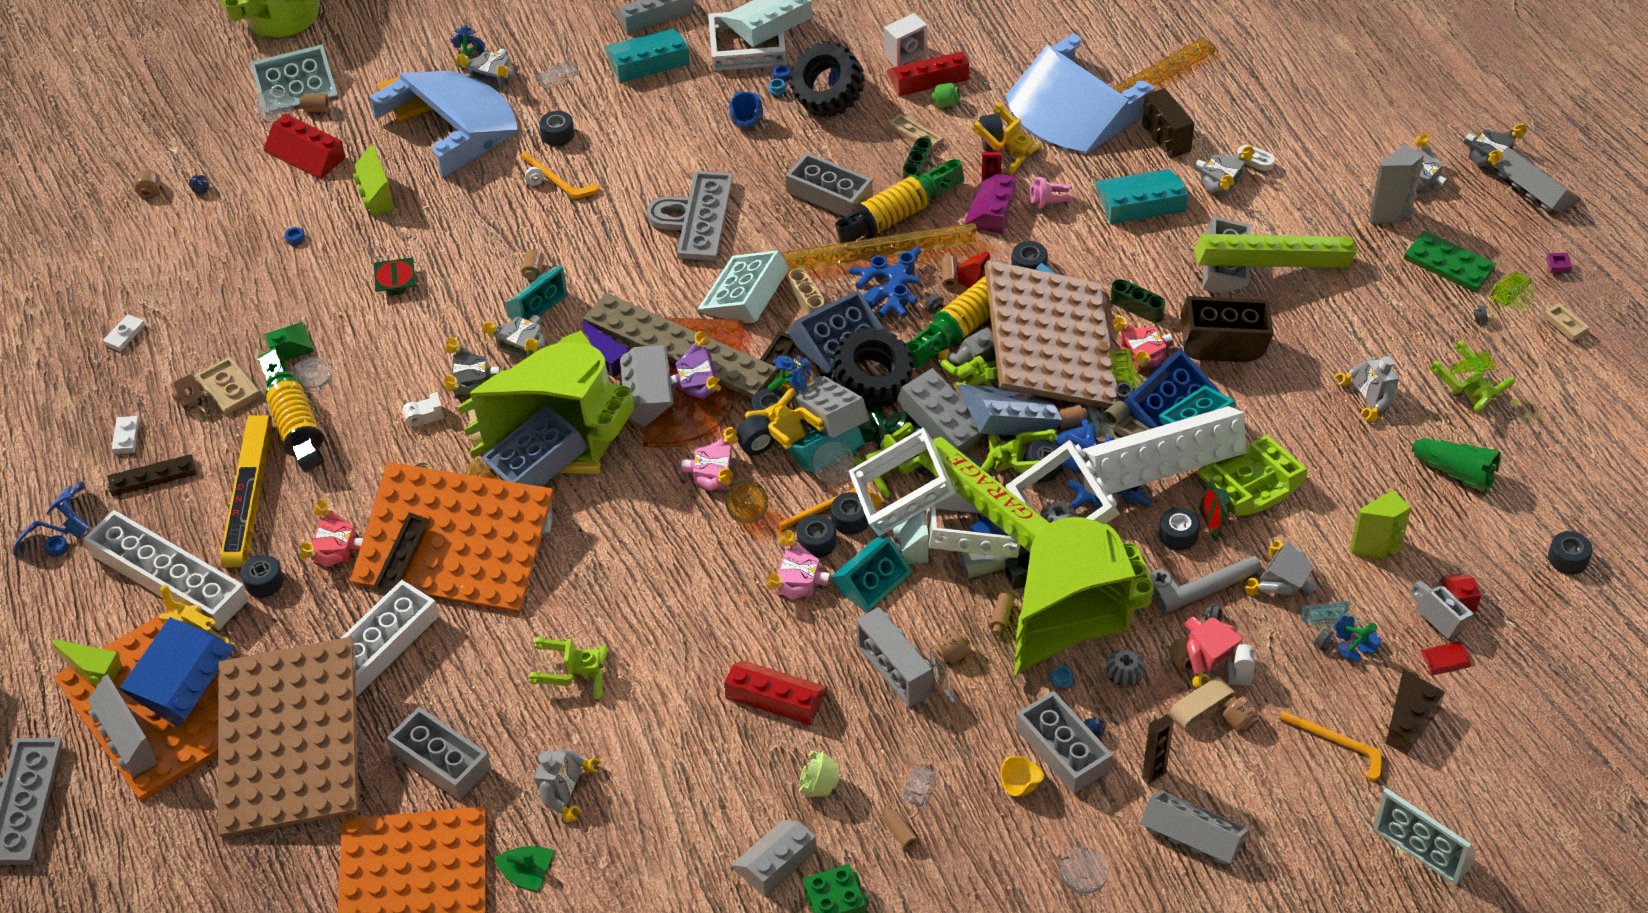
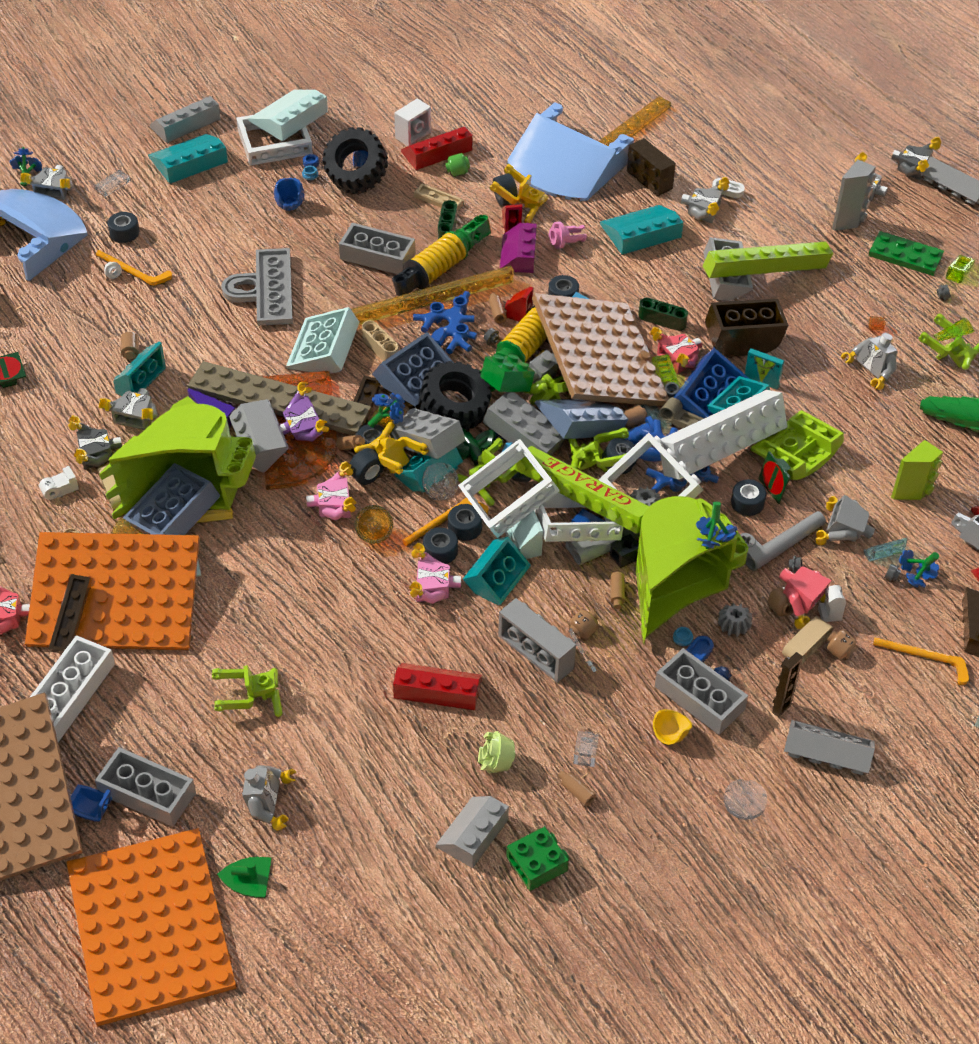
camera: 15 degrees left, 0 degrees up
none -> blue piece [71,784,112,822]
none -> medium nougat cylinder [336,435,365,451]
none -> green brick [480,354,535,392]
none -> blue tile [686,636,714,662]
none -> blue plant [696,502,738,549]
none -> teal tile [745,349,785,390]
none -> clear orange hose [868,316,886,331]

